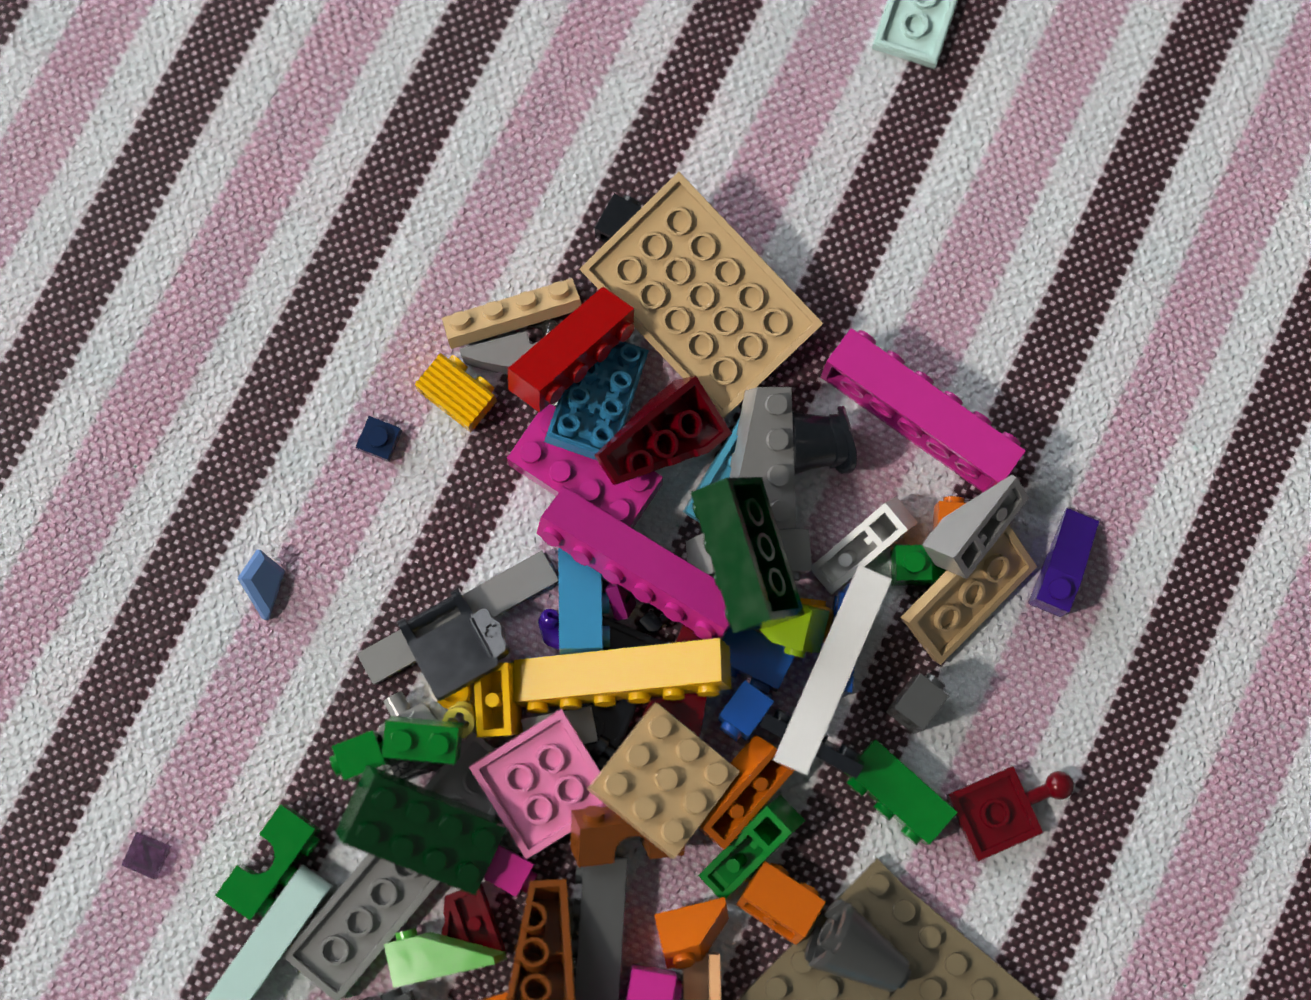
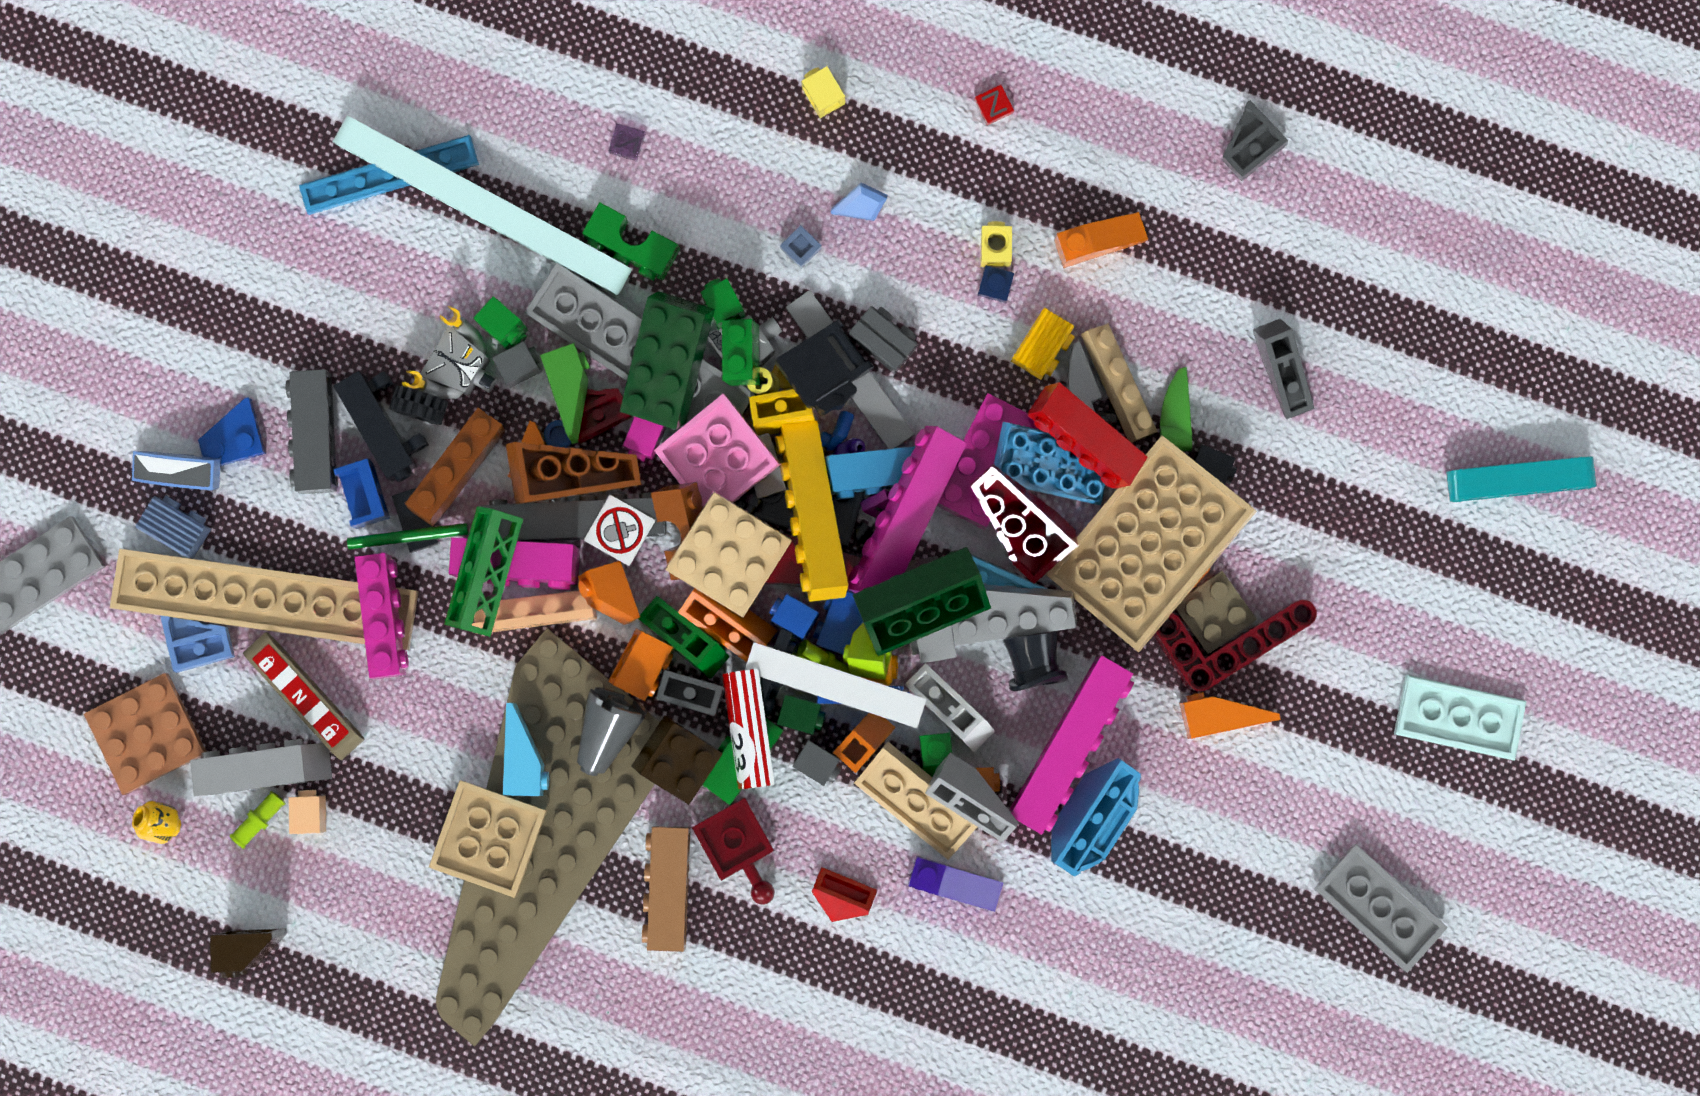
camera: 90 degrees right, 5 degrees up
none -> blue tile [544,420,572,448]
none -> sticker [584,495,655,566]
none -> dark brown brick [631,715,722,805]
none -> medium nougat brick [642,826,691,952]
none -> dark grey brick [656,670,724,717]
none -> sticker [722,669,774,789]
none -> dark green brick [777,695,826,735]
none -> sand blue plate [780,225,822,269]
none -> lime pin [796,639,849,673]
none -> light yellow brick [801,66,845,118]
none -> red slope [811,867,877,922]
none -> blue arm [820,411,854,451]
none -> orange slope [833,713,896,773]
none -> dark grey brick [849,306,918,374]
none -> red tile [974,85,1014,126]
none -> light yellow brick [980,221,1012,267]
none -> dark azure wedge [1051,758,1141,877]
none -> orange slope [1054,212,1148,269]
none -> dark red beam [1154,600,1317,692]
none -> bright green piece [1160,367,1192,452]
none -> dark tan plate [1175,571,1257,655]
none -> orange slope [1179,692,1281,739]
none -> dark grey wing [1222,100,1288,181]
none -> dark grey slope [1253,319,1315,419]
none -> light grey plate [1314,844,1448,973]

